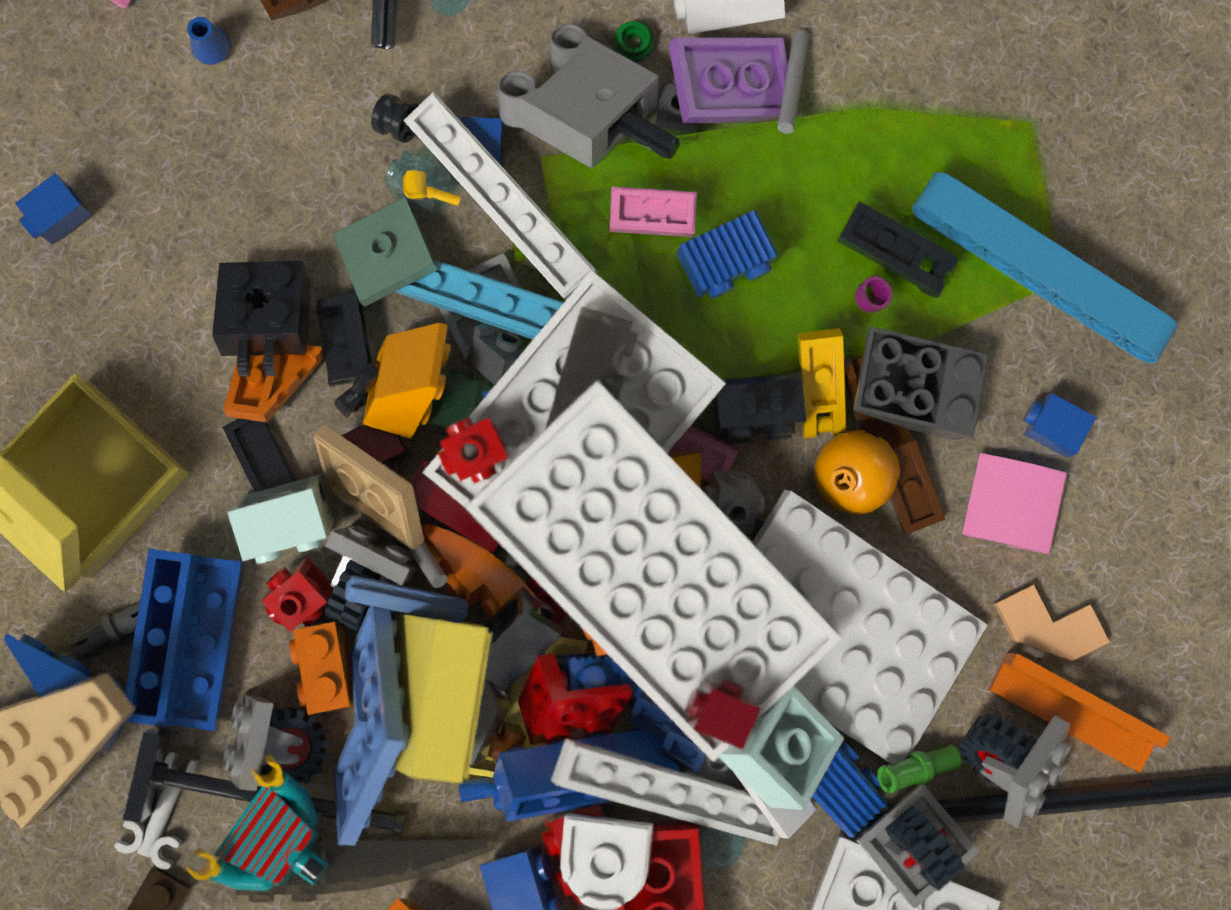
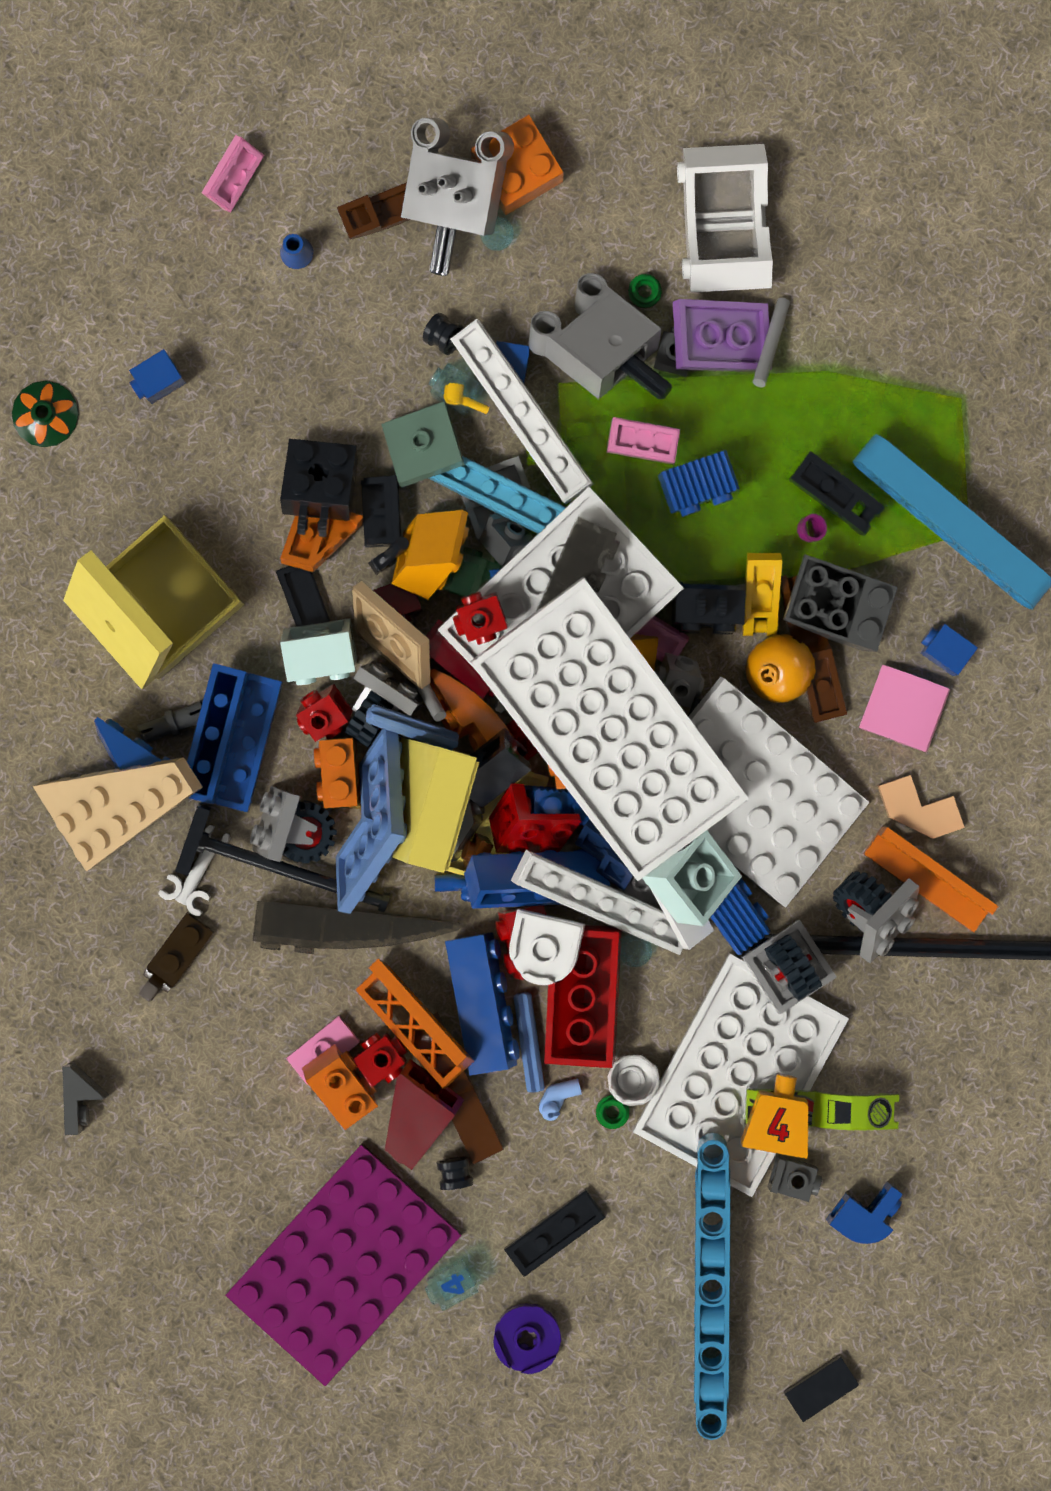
camera: 10 degrees right, 5 degrees up
torso [186,755,329,891] -> none
dark red brick [685,677,761,750] -> none
bright green pin [877,744,961,793] -> none

